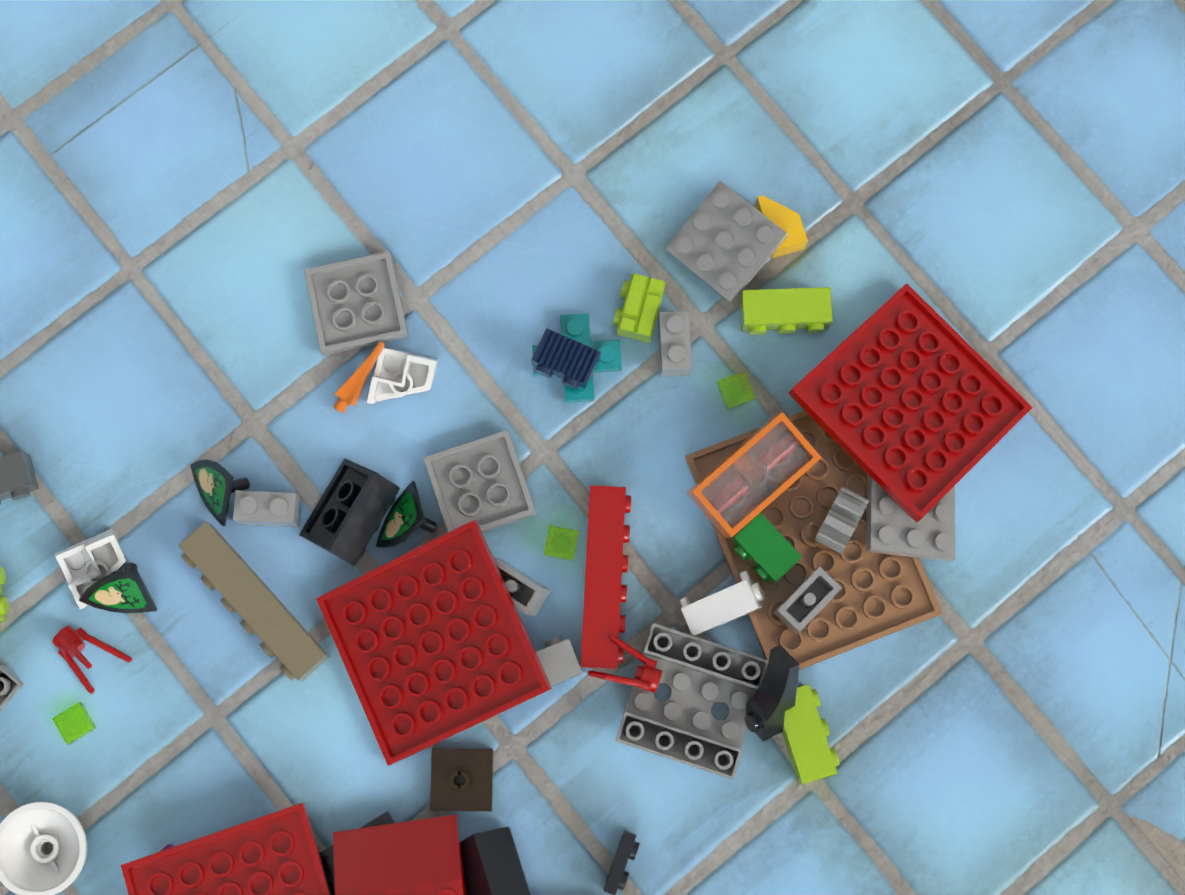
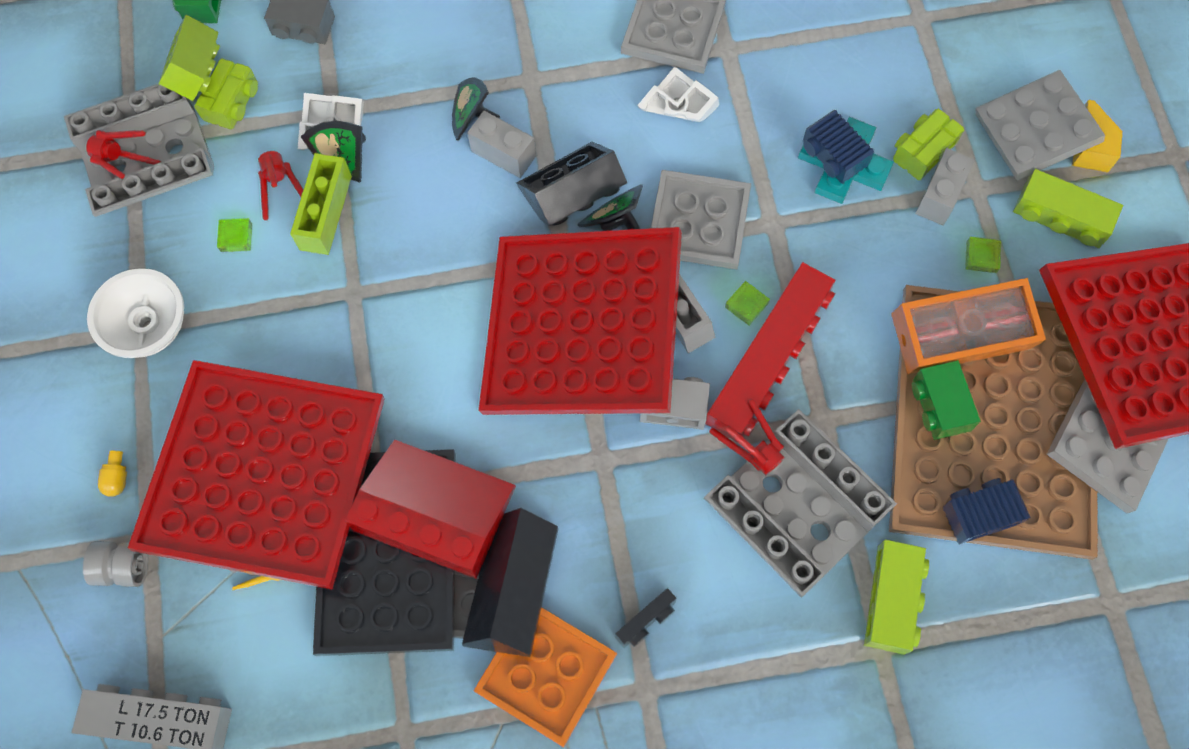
camera: 35 degrees right, 10 degrees down
dark tan brick [178,521,330,681] -> none
orange piece [333,342,385,413] -> none
dark brown tile [430,748,493,812] -> none
white brick [680,571,765,636] -> none
black slope [744,645,799,741] -> none
light grey brick [774,567,842,634] -> none
light grey gear [815,486,870,554] -> none
none -> lime brick [290,153,352,255]
none -> dark blue brick [943,478,1031,545]

